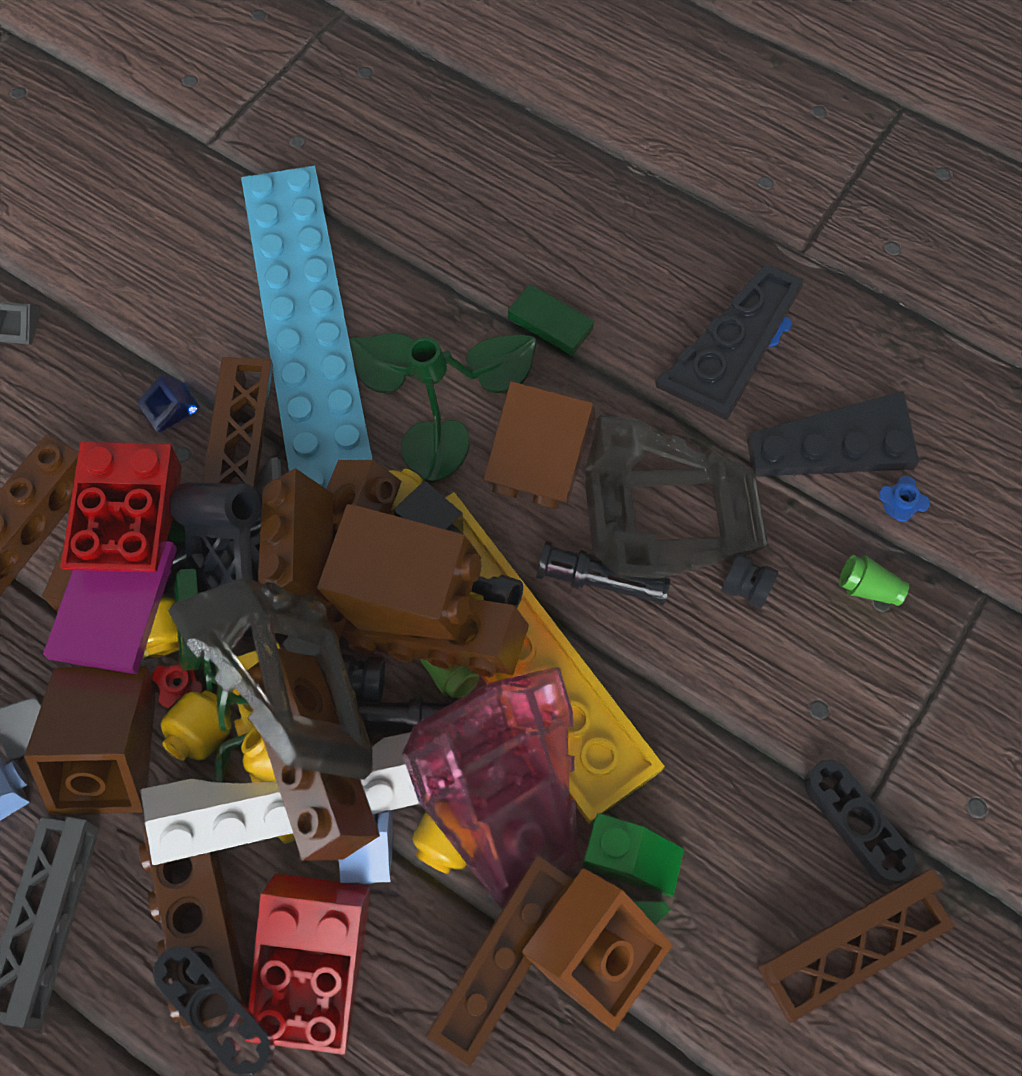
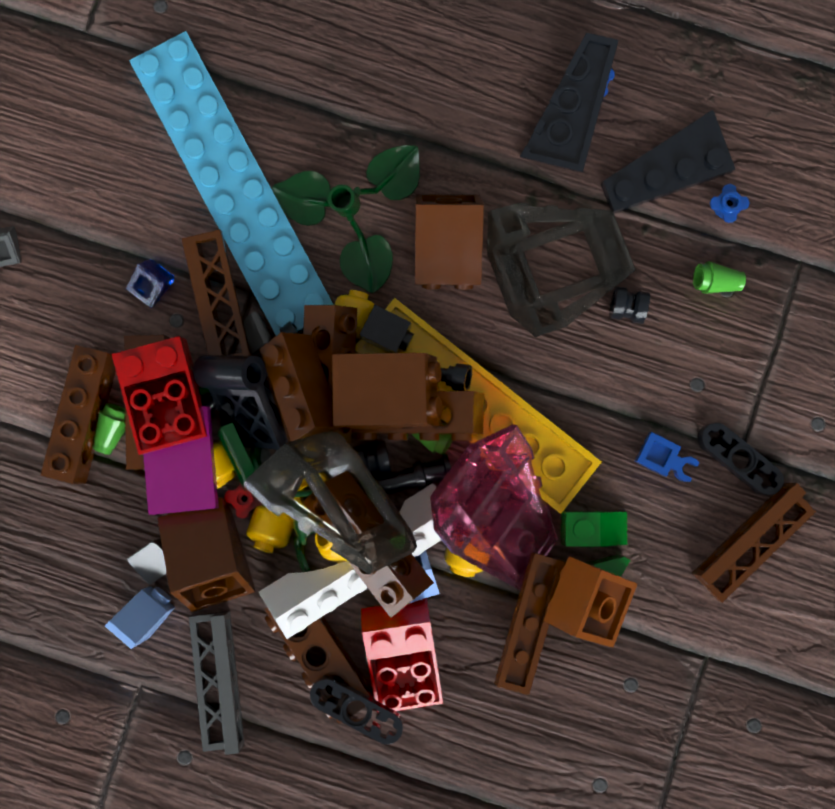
camera: 15 degrees left, 20 degrees up
dark green tile [508,284,595,356] -> none
black pin [536,541,670,605] -> none
none -> bright green cone [92,403,126,455]
none -> blue plate [634,432,700,482]

